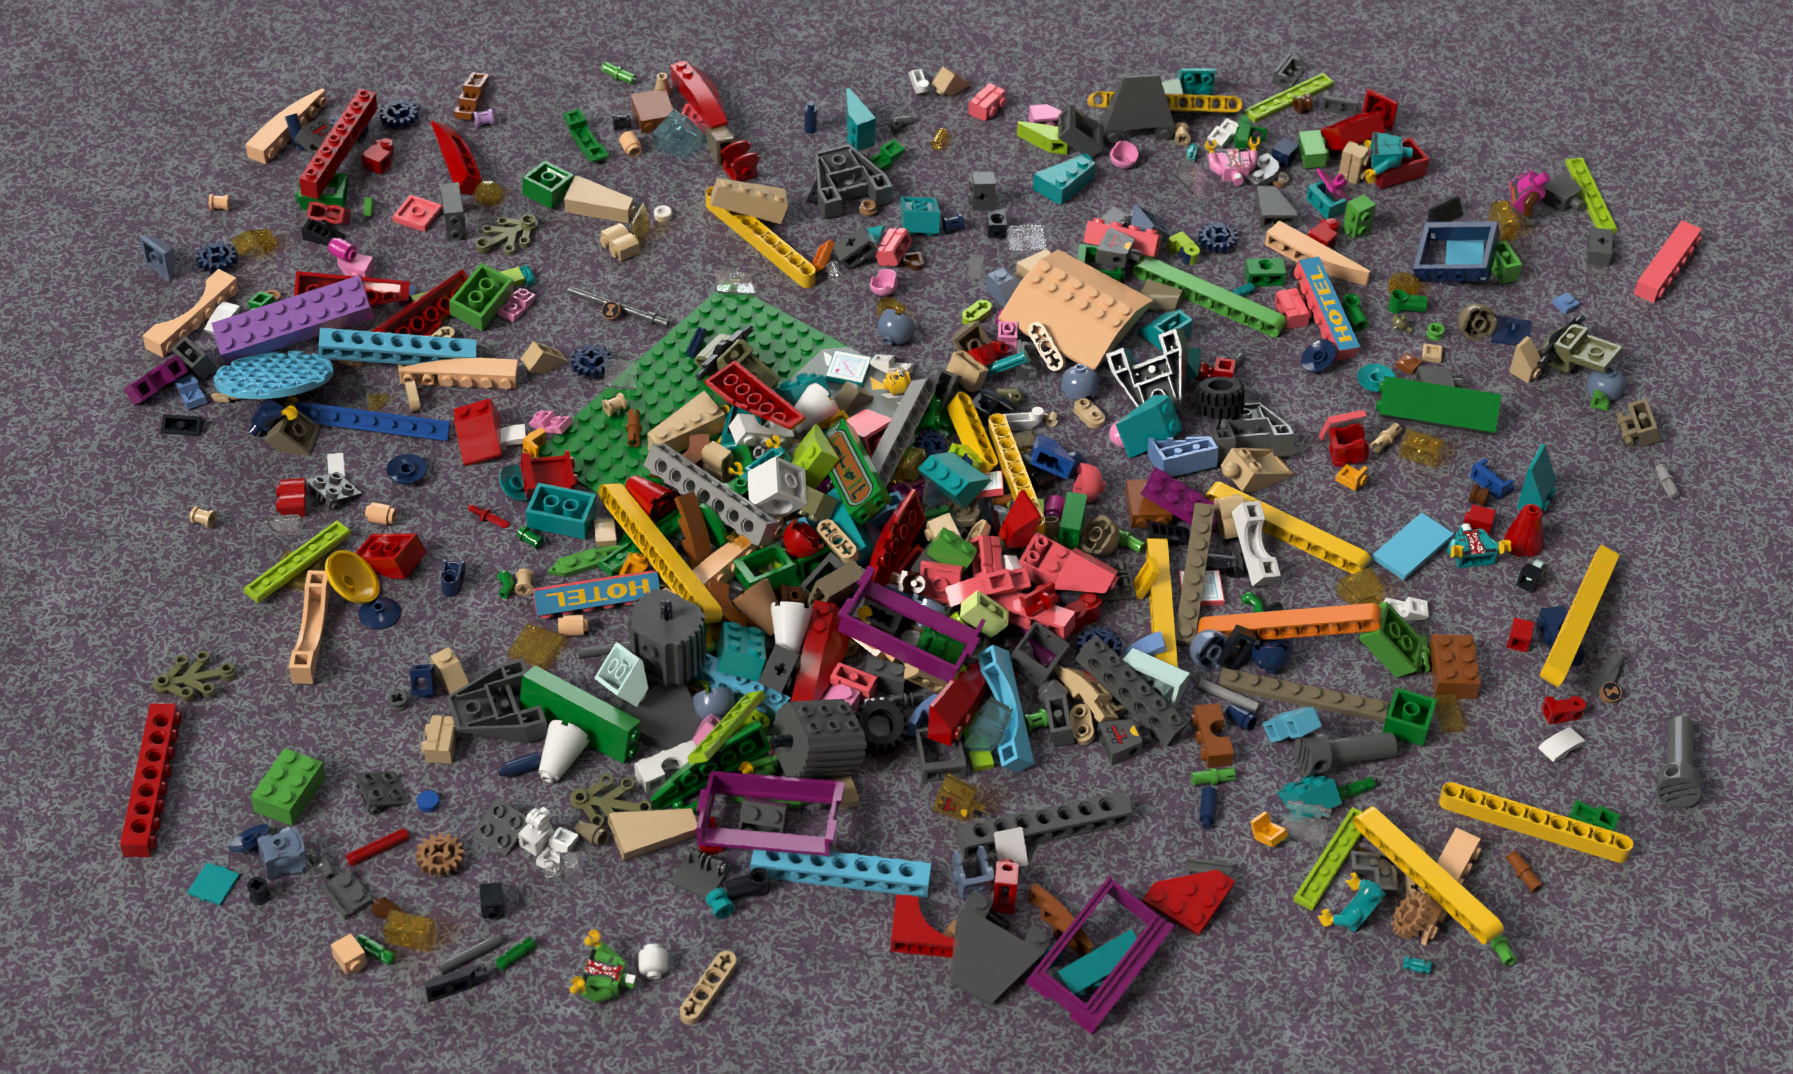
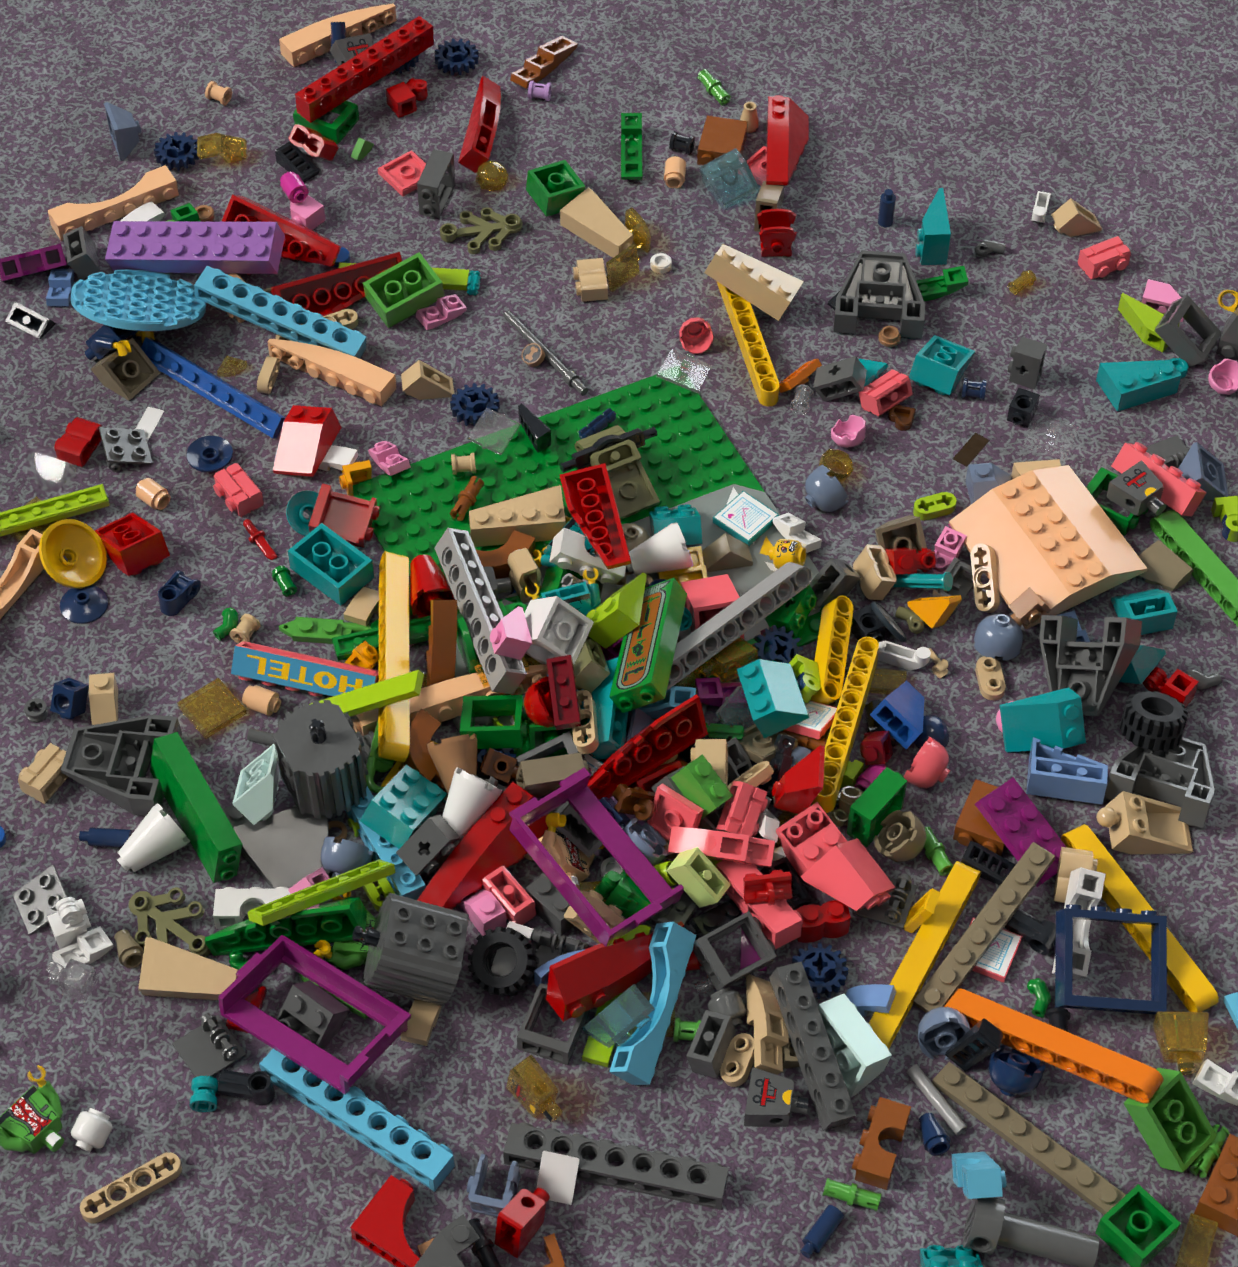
camera: 30 degrees right, 5 degrees up
none -> coral brick [213,463,264,517]
none -> lime tile [309,670,424,717]
none -> bright pink slope [490,607,532,660]
none -> black slope [518,403,551,453]
none -> dark red plate [546,655,581,730]
none -> clear yellow slope [625,207,651,253]
none -> coral hair [679,317,713,354]
none -> dark red brick [860,731,893,765]
none -> light orange slope [907,595,962,629]
none -> brick [1008,587,1051,626]
none -> dark blue window [1055,904,1167,1015]

